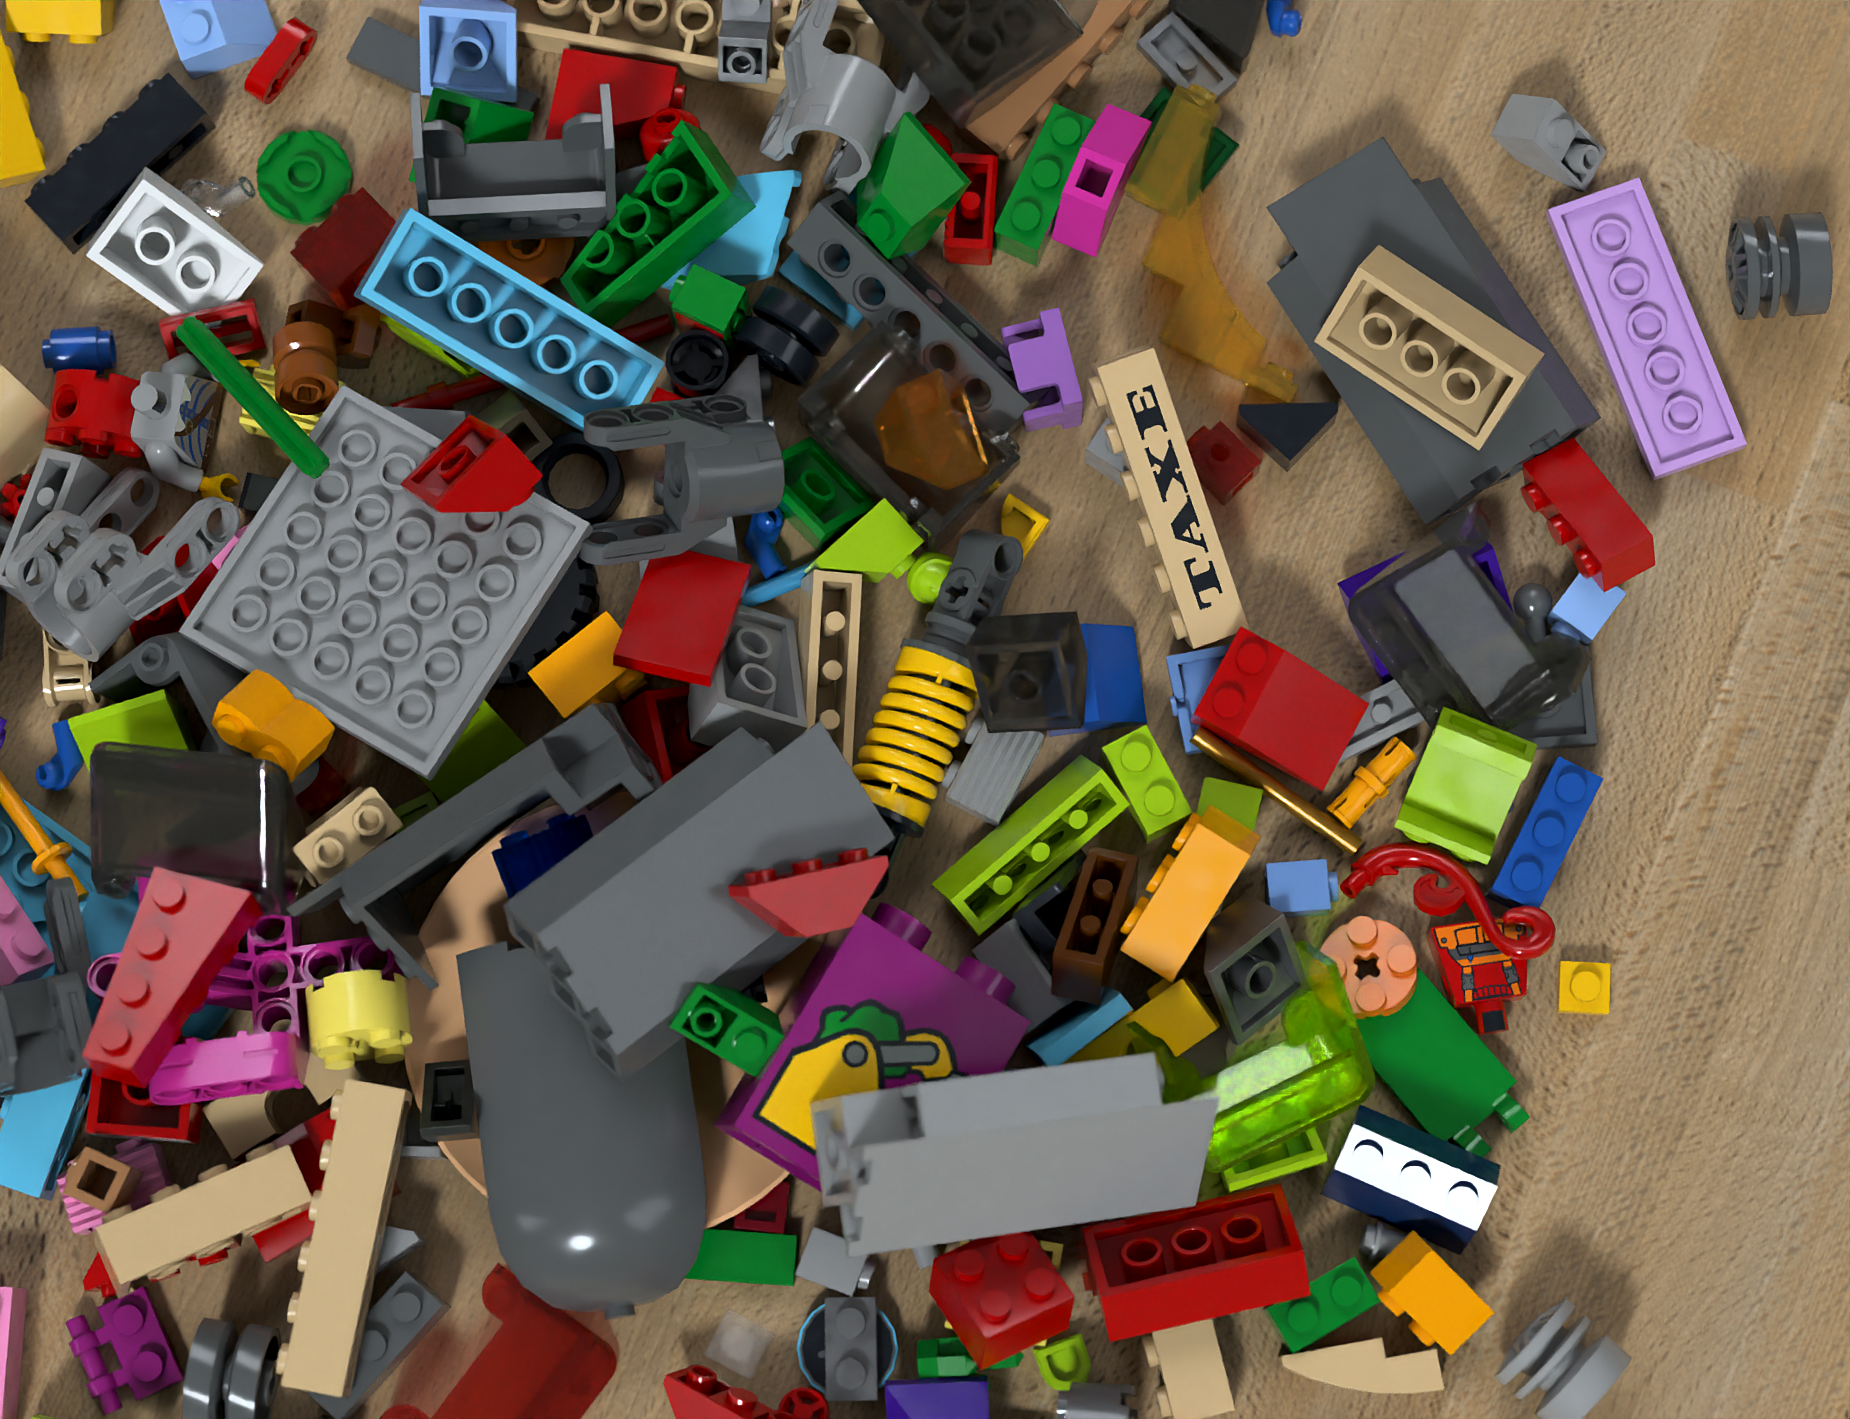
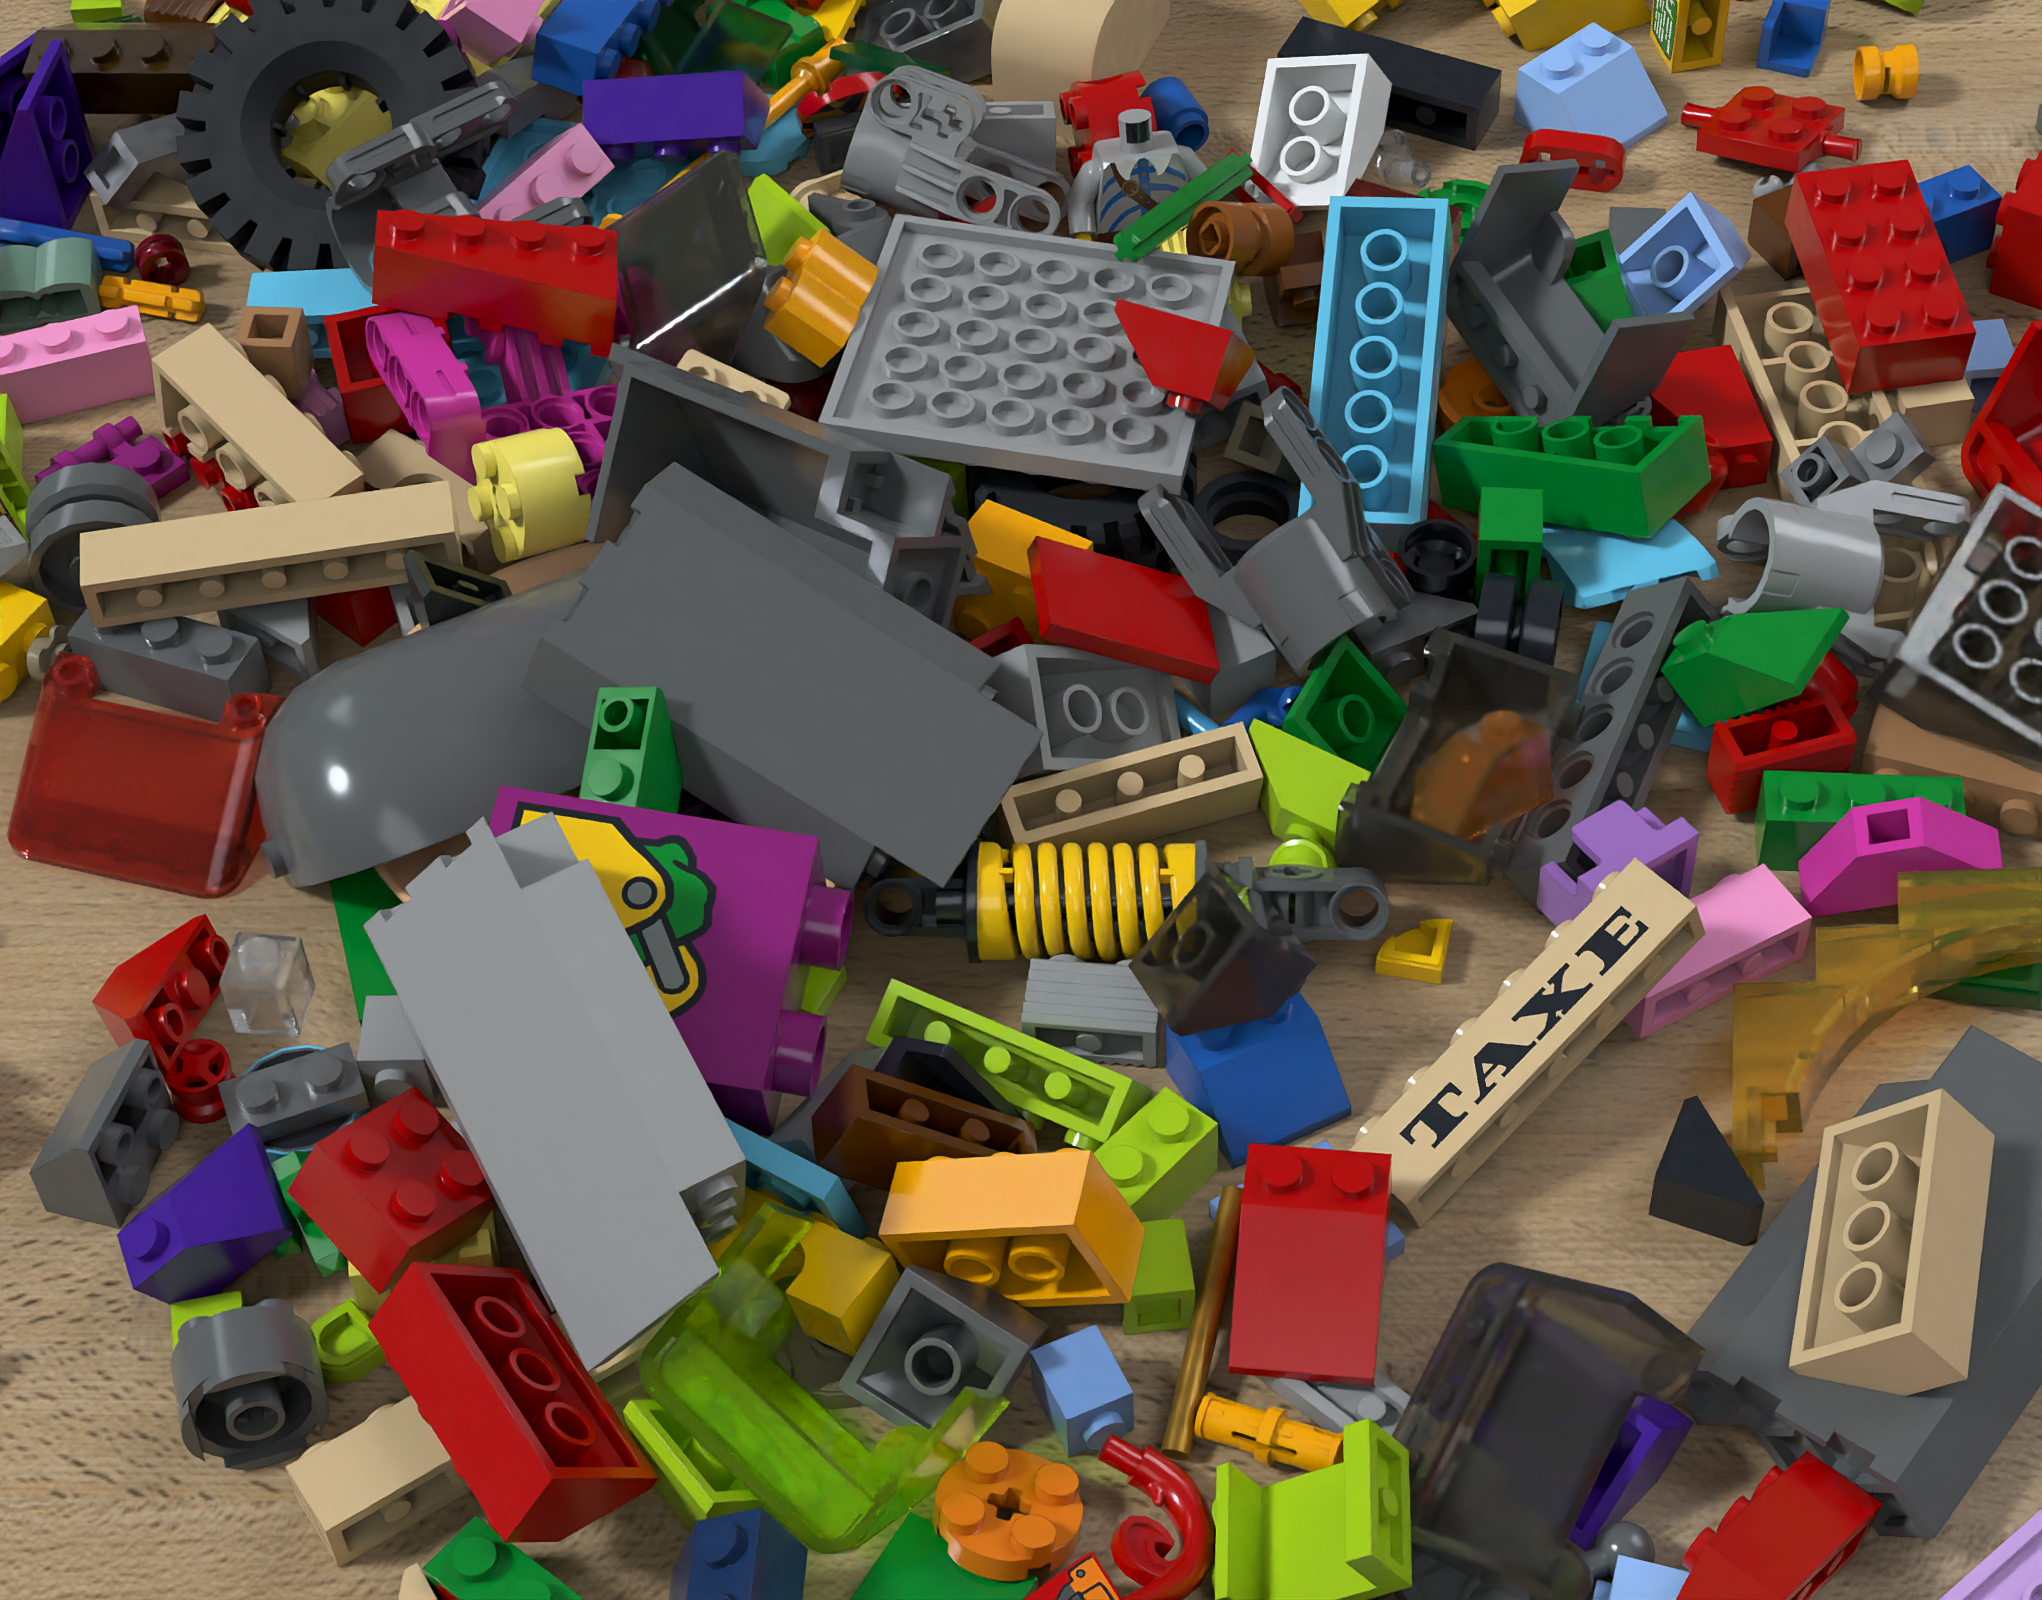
camera: 65 degrees right, 30 degrees down
red slope [728,847,889,937] -> none
clear red brick [1186,420,1262,506] -> none
none -> bright pink brick [1623,864,1812,1039]

